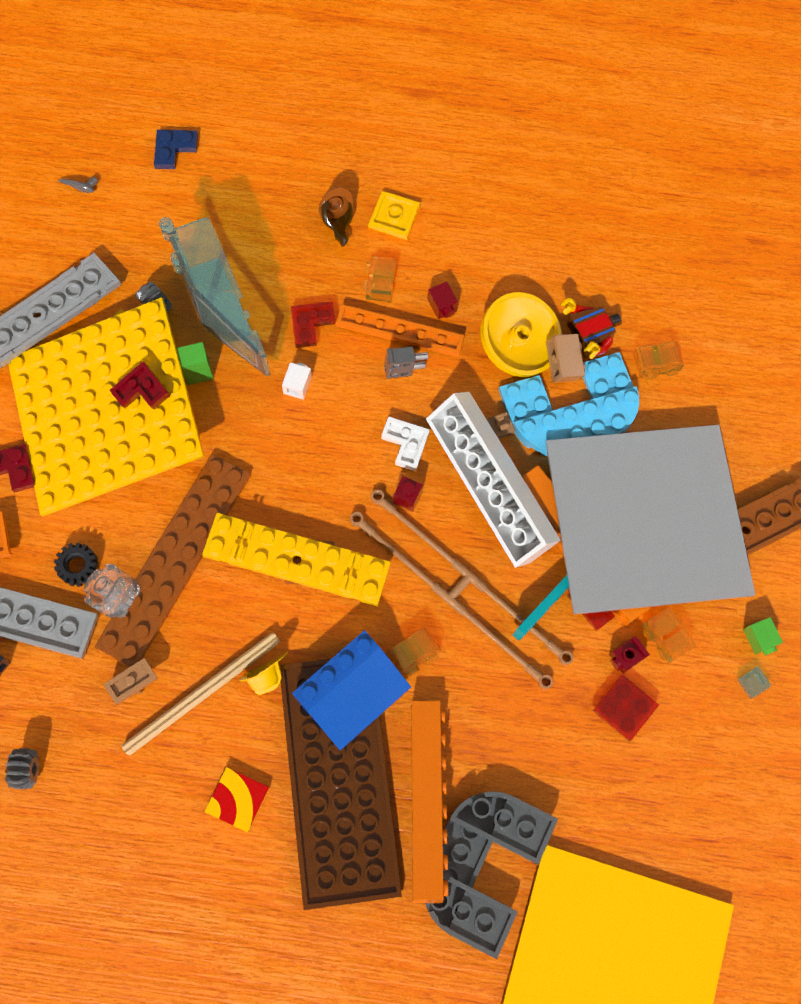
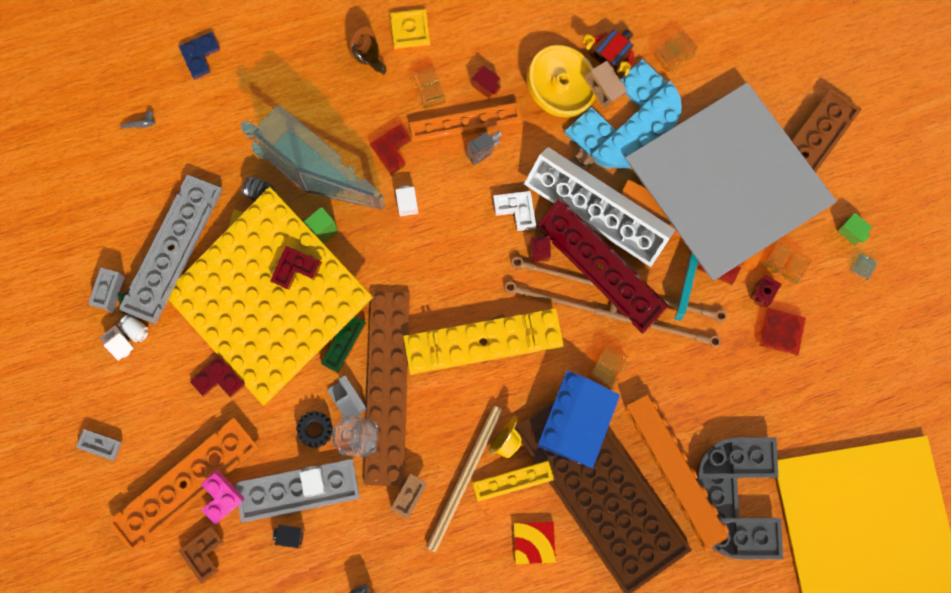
camera: 25 degrees left, 5 degrees up
none -> white brick [300,466,326,497]
none -> dark green plate [321,316,366,374]
none -> light grey panel [328,375,367,422]
none -> yellow tile [472,460,554,501]
none -> dark red piece [536,198,669,334]

